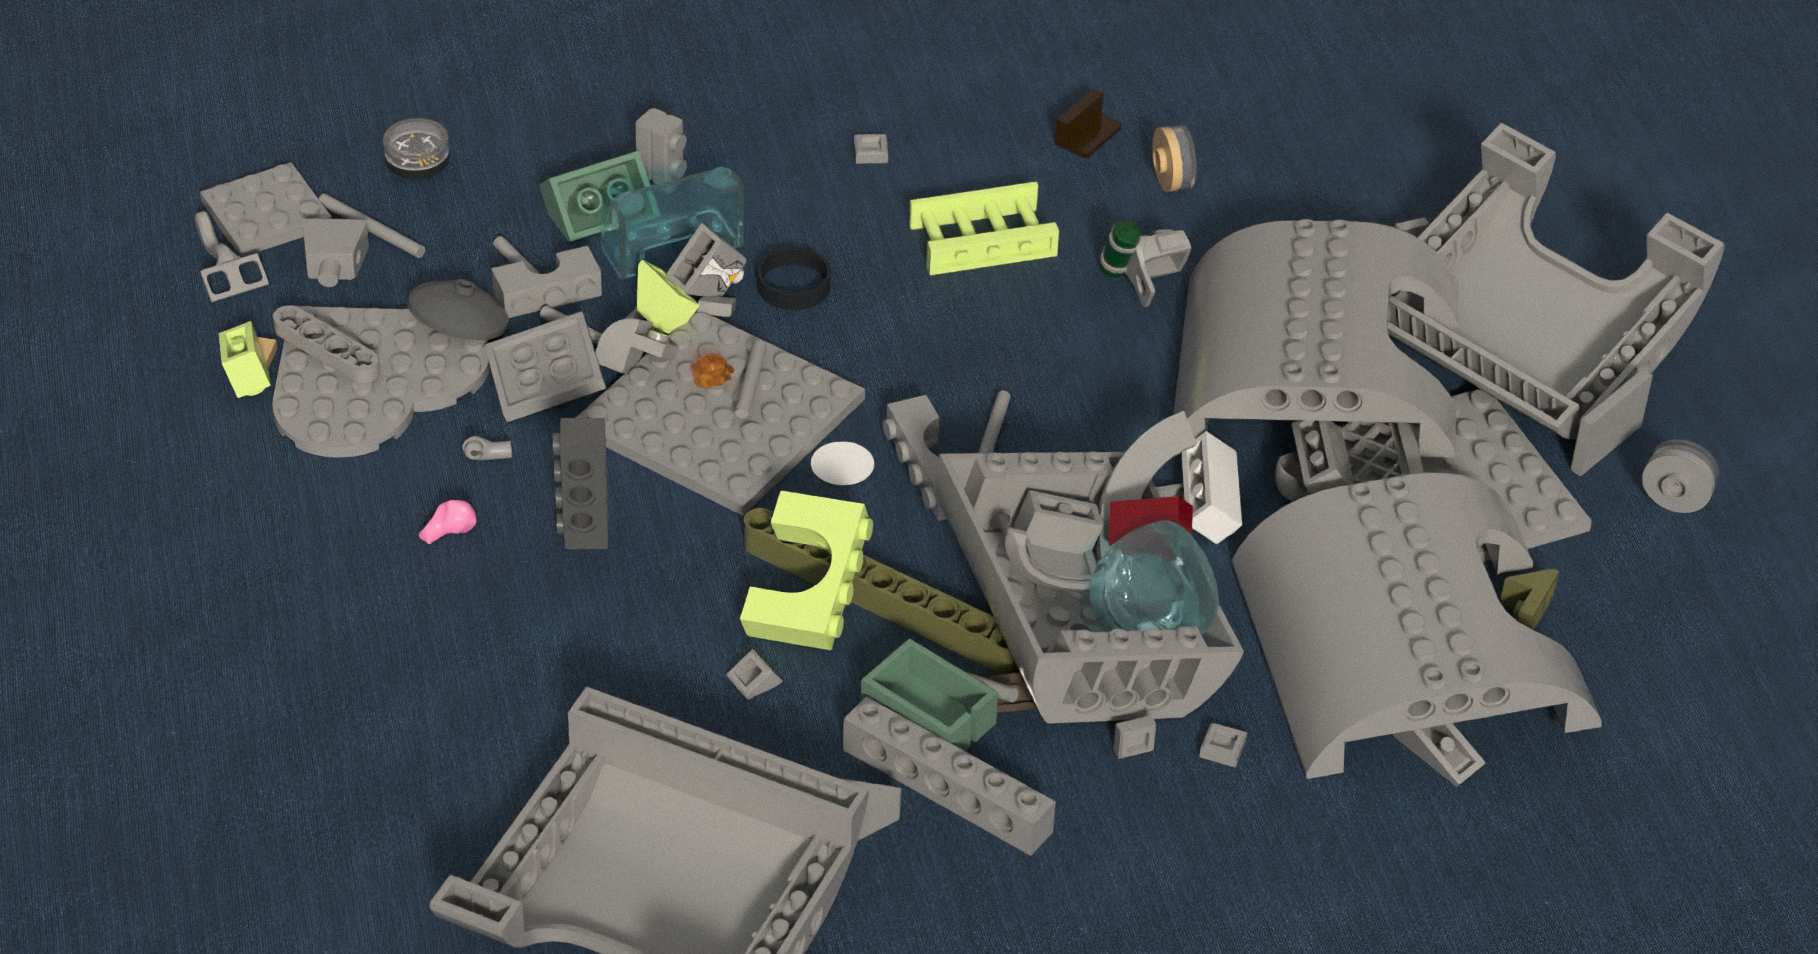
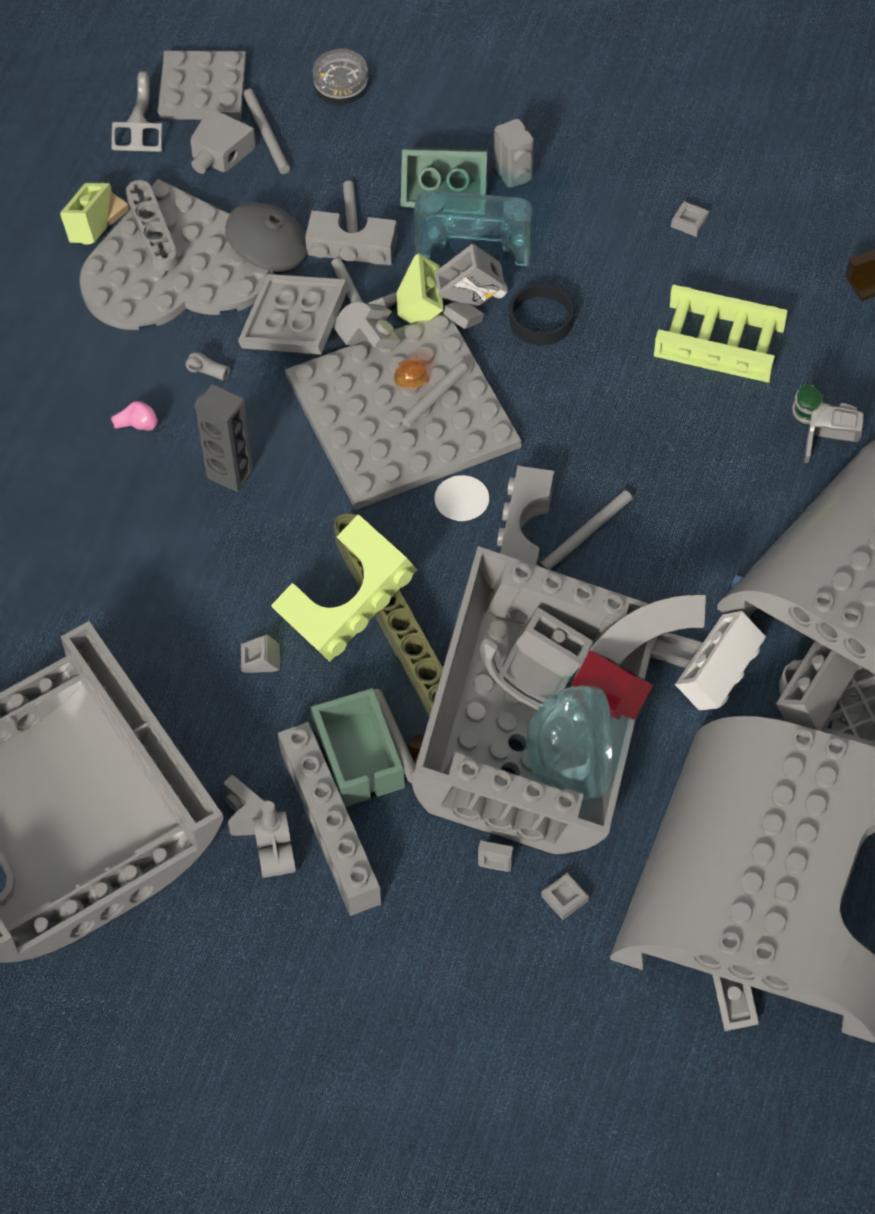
camera: 35 degrees right, 15 degrees up
none -> light grey beam [252,801,296,878]

